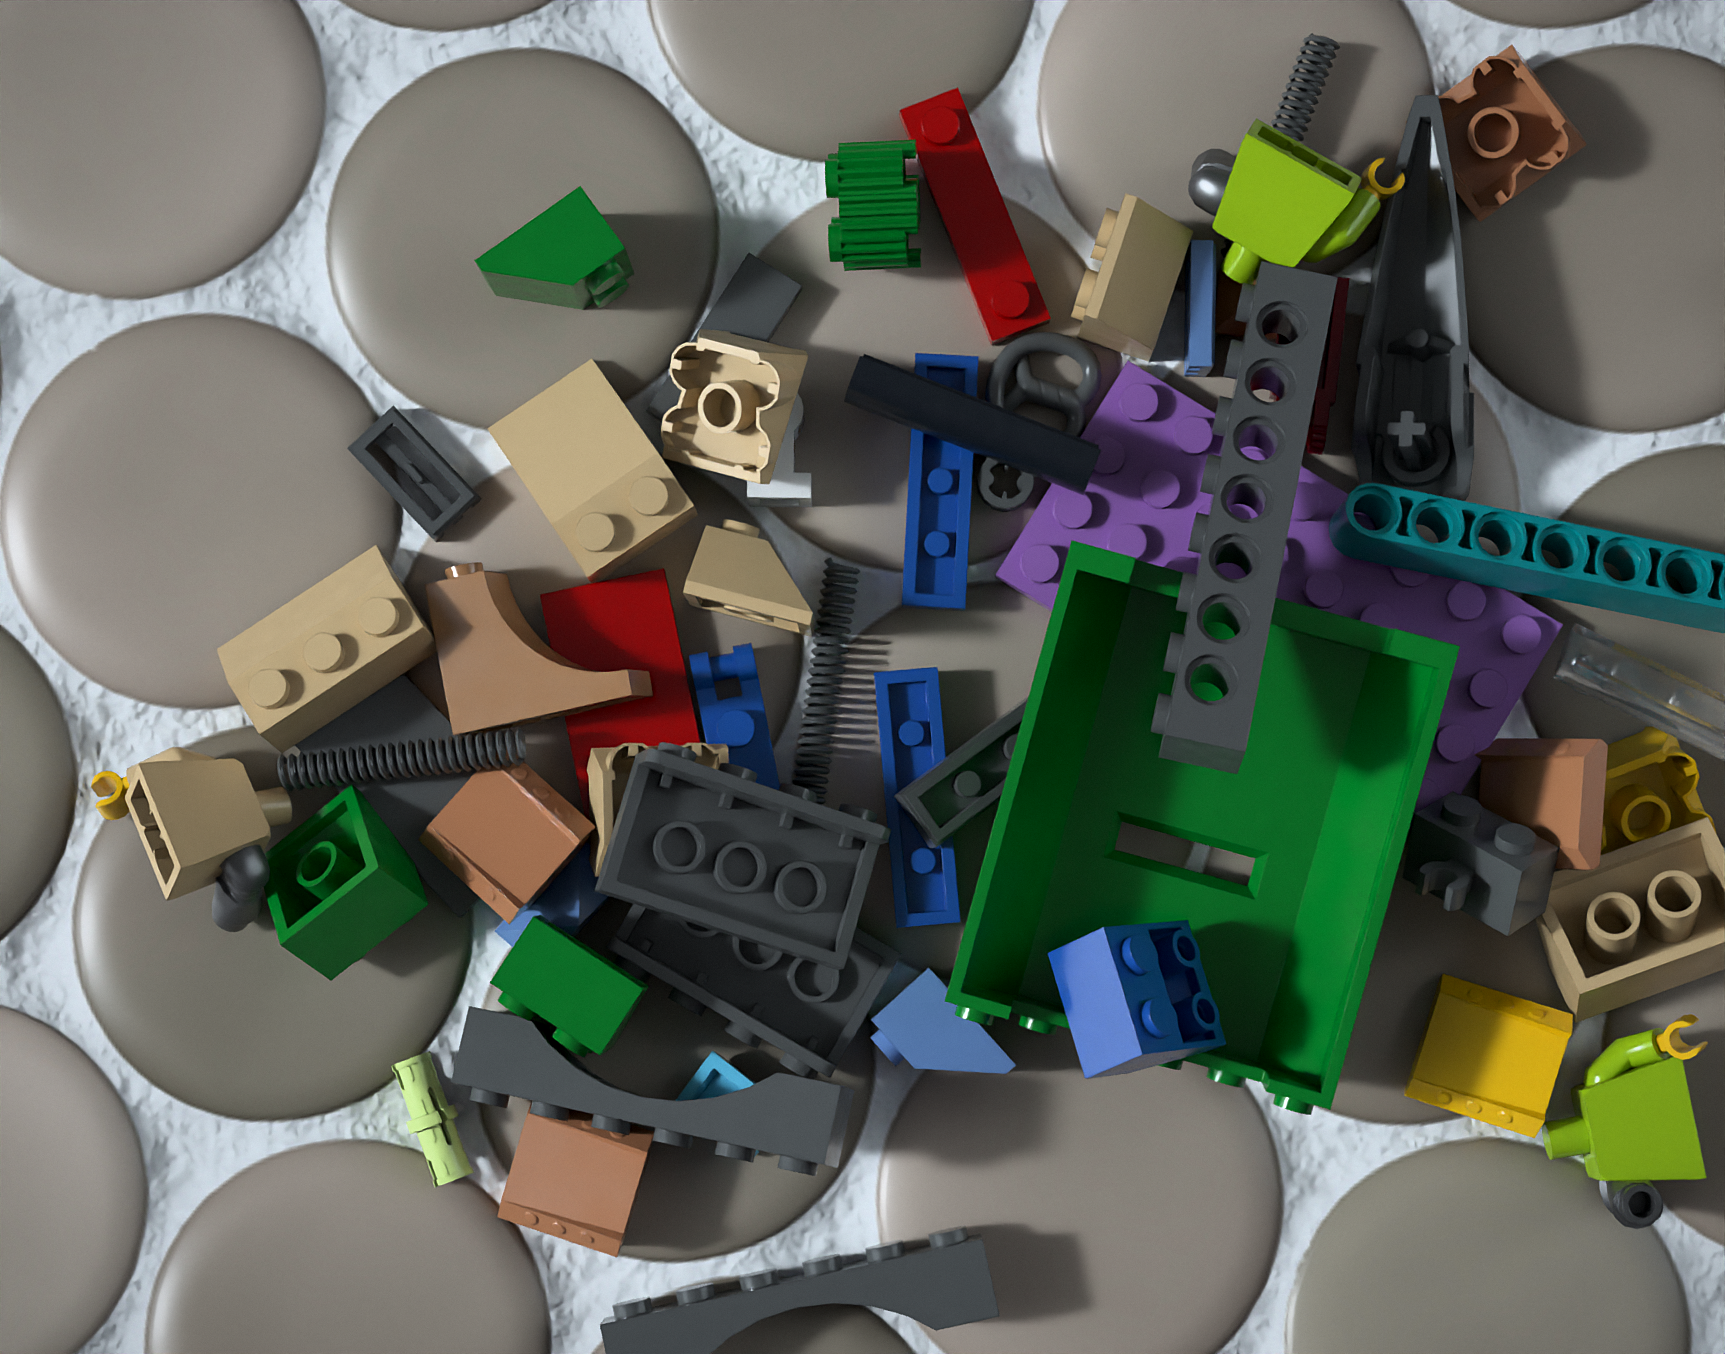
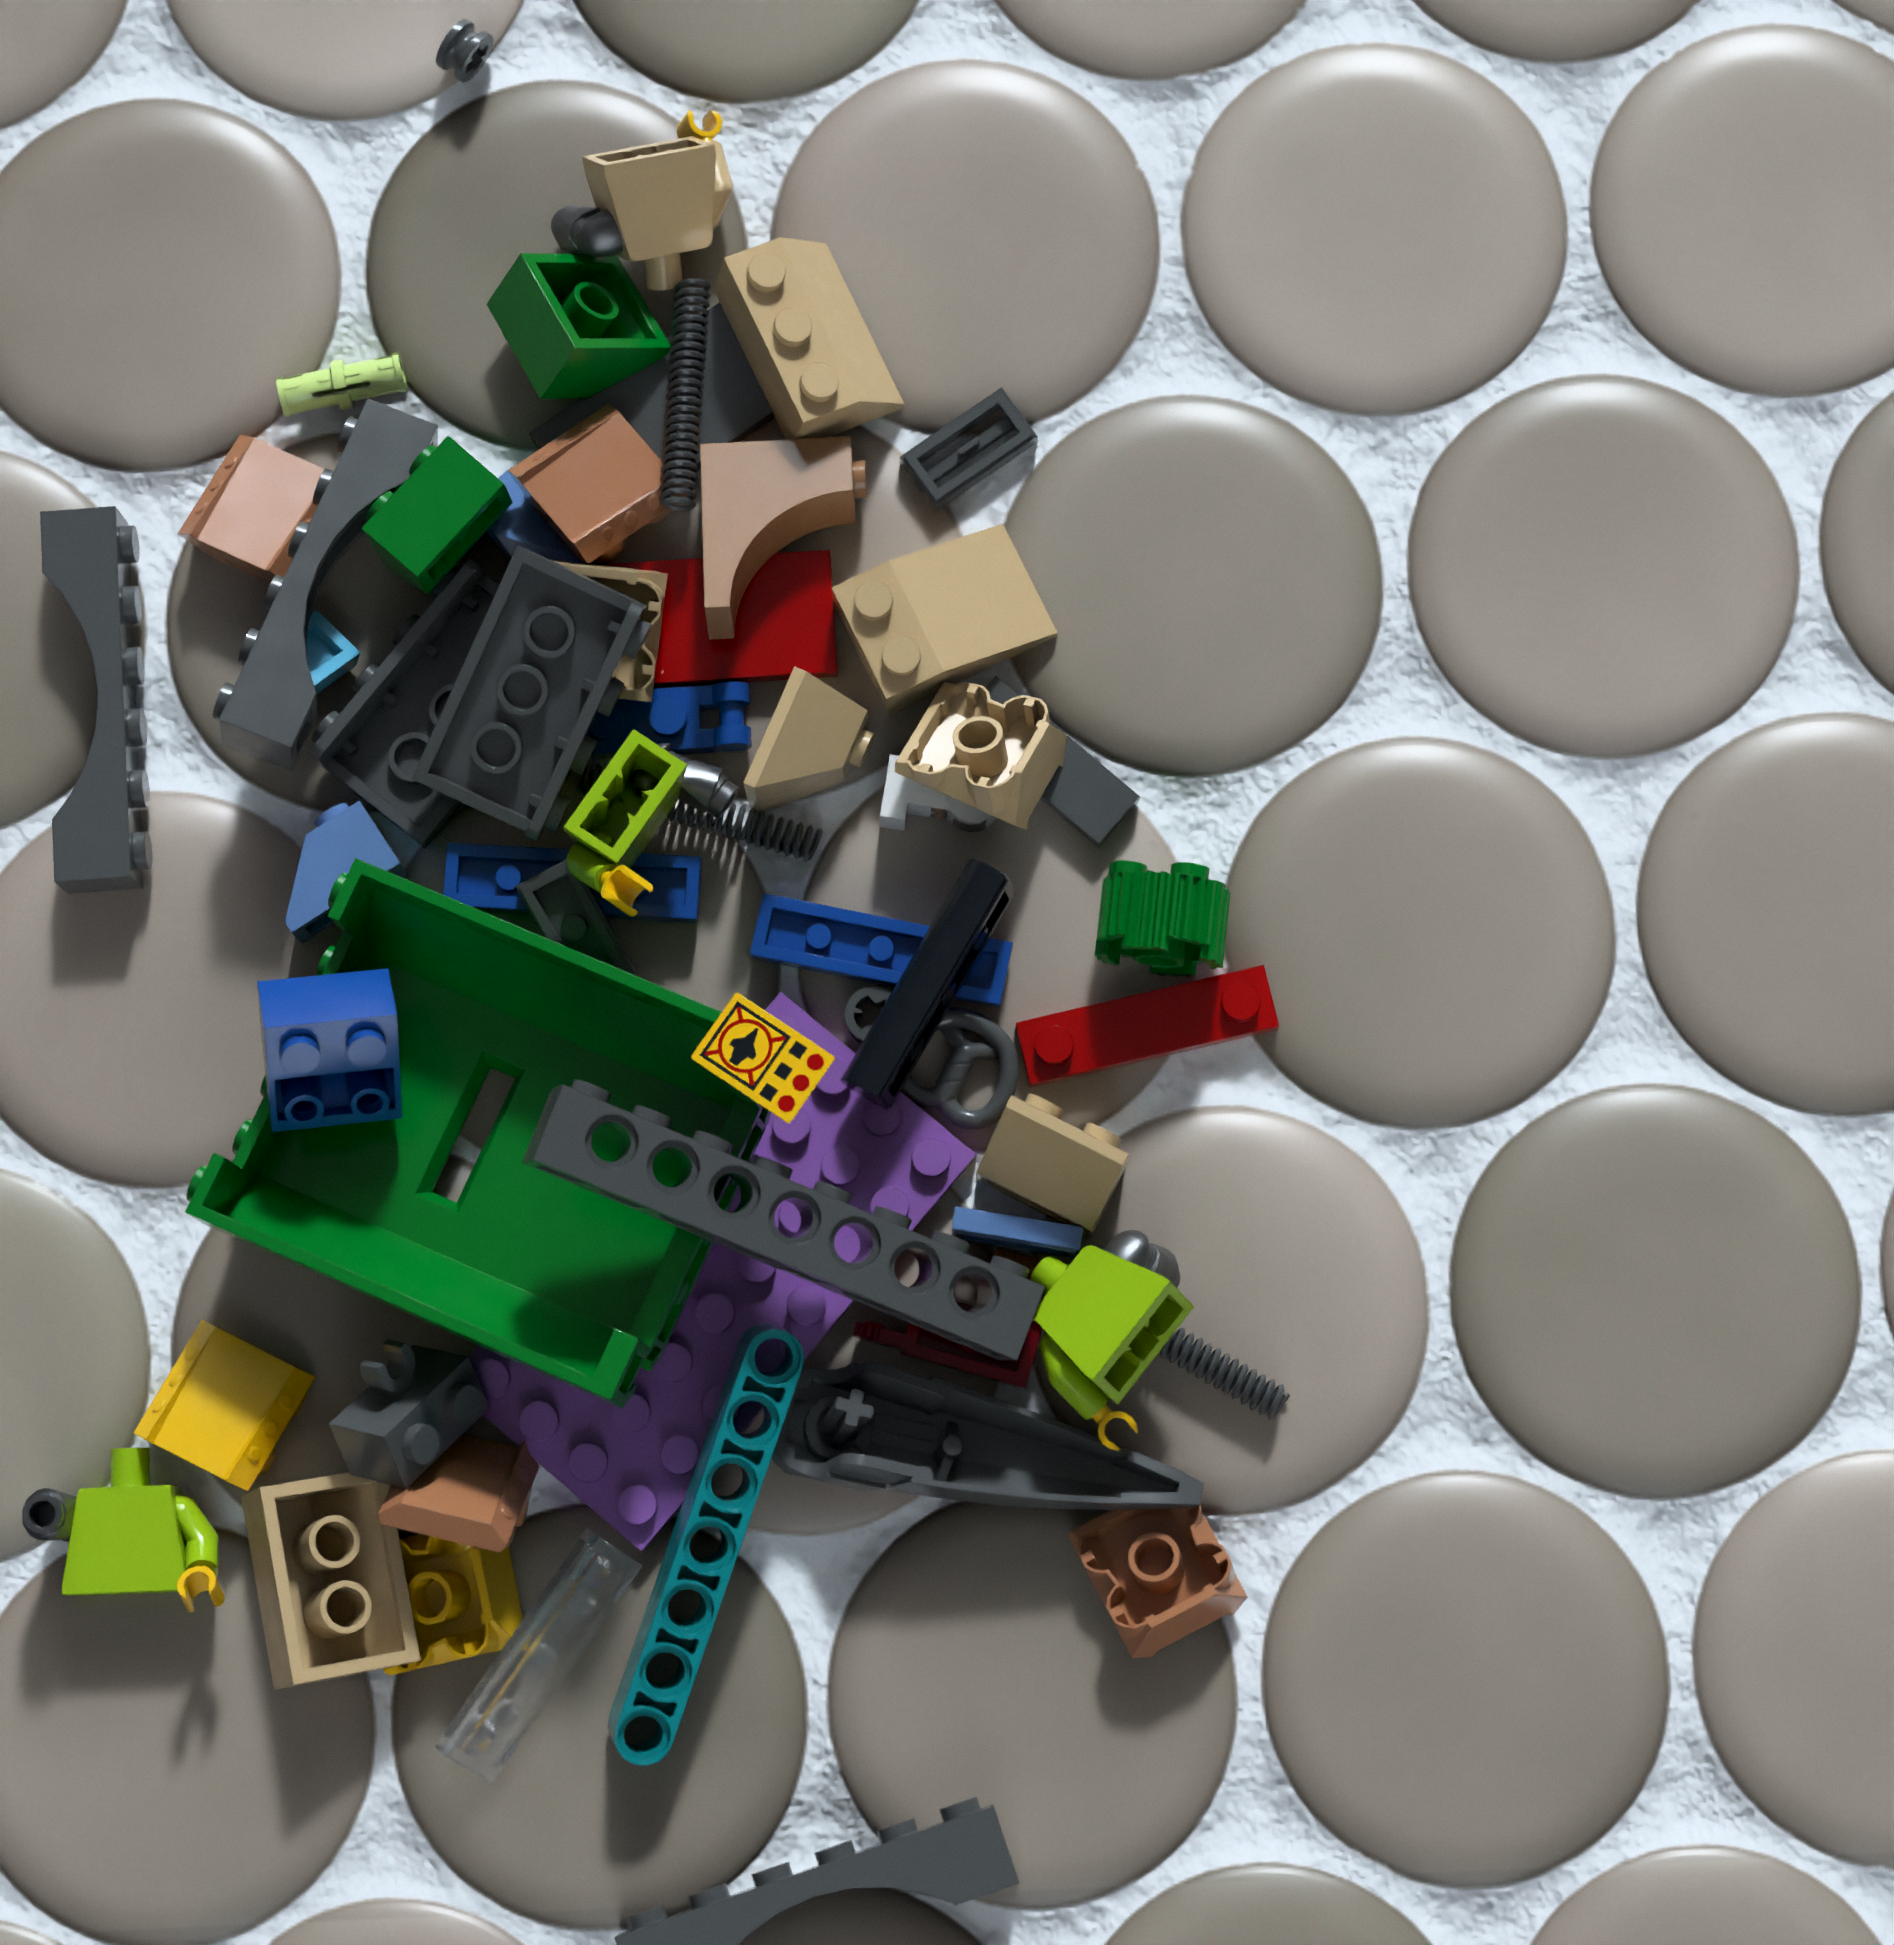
camera: 100 degrees right, 5 degrees down
green slope [474,186,634,310] -> none
none -> dark grey bush [435,19,493,83]
none -> lime torso [563,729,739,917]
none -> yellow sticker [691,993,835,1123]

